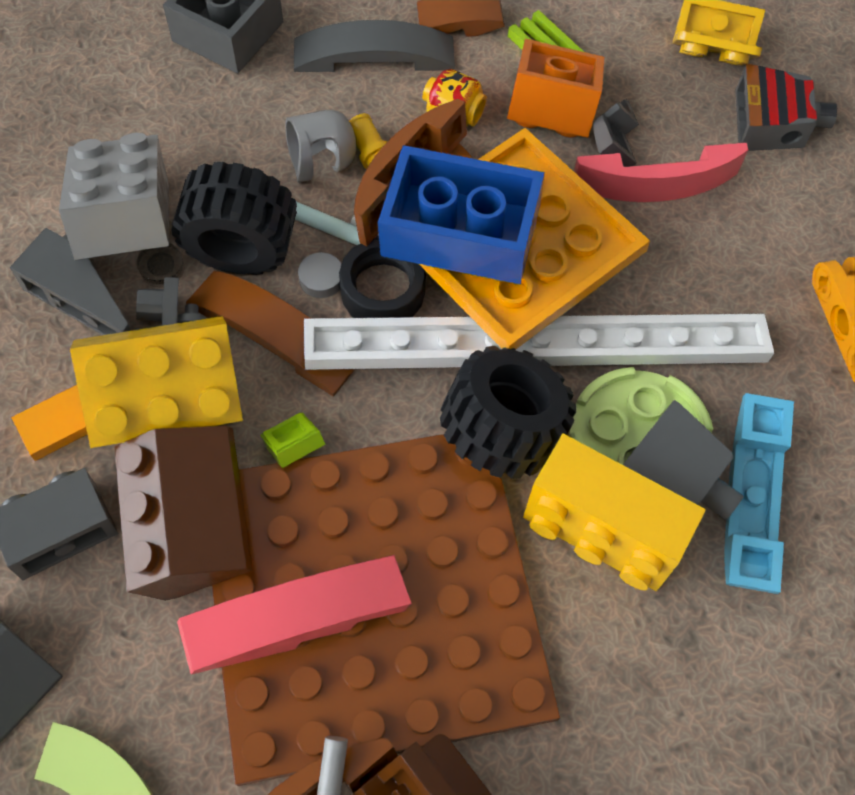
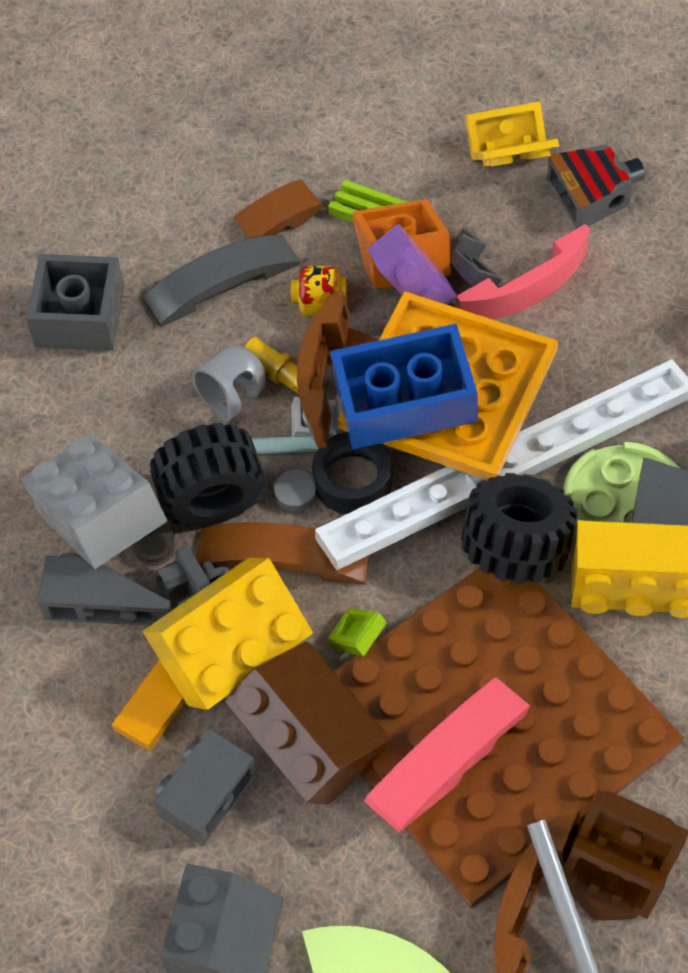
camera: 20 degrees left, 5 degrees down
none -> medium lavender brick [367,223,457,305]

